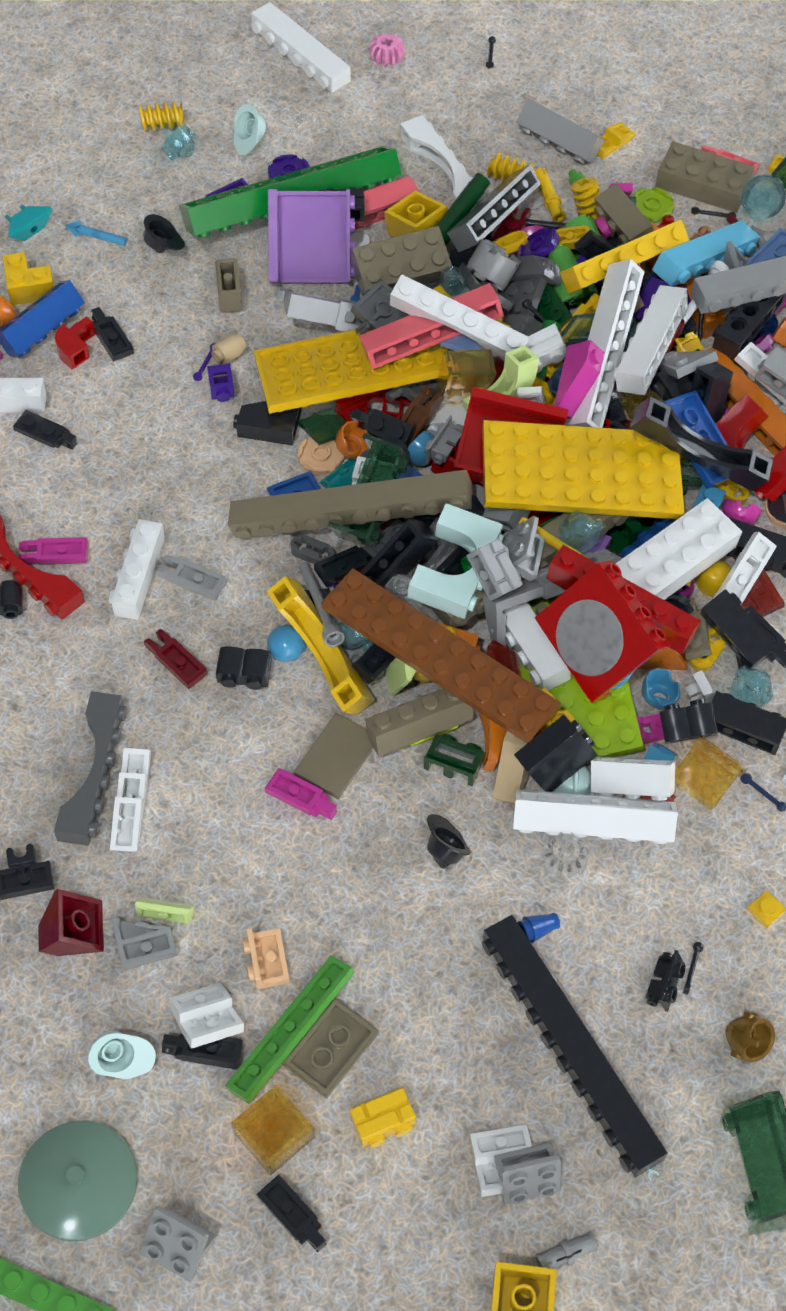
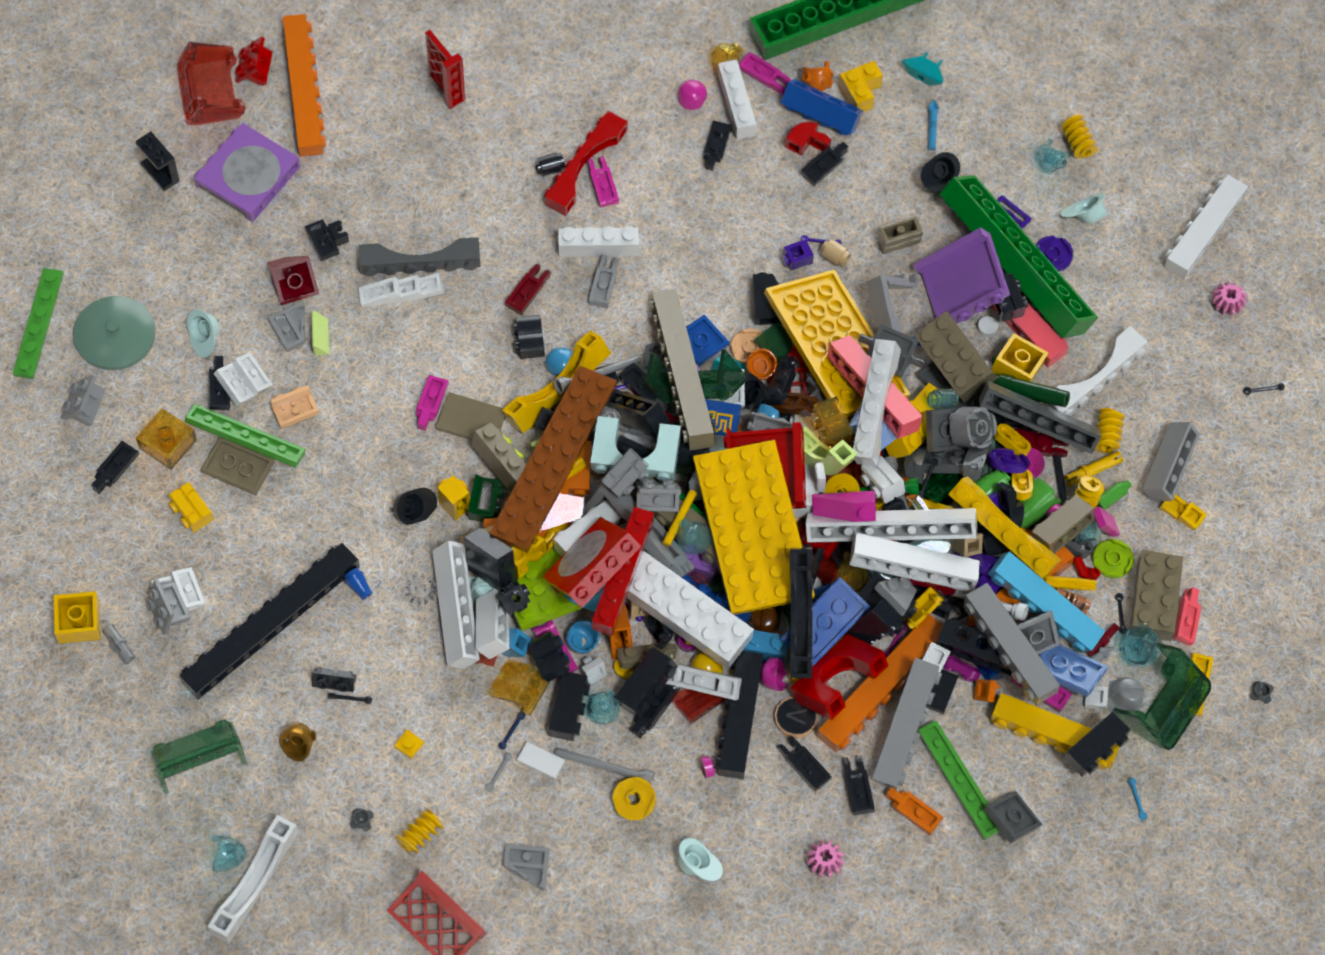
camera: 75 degrees right, 5 degrees up
none -> yellow brick [437,475,470,521]
none -> black brick [495,581,531,615]

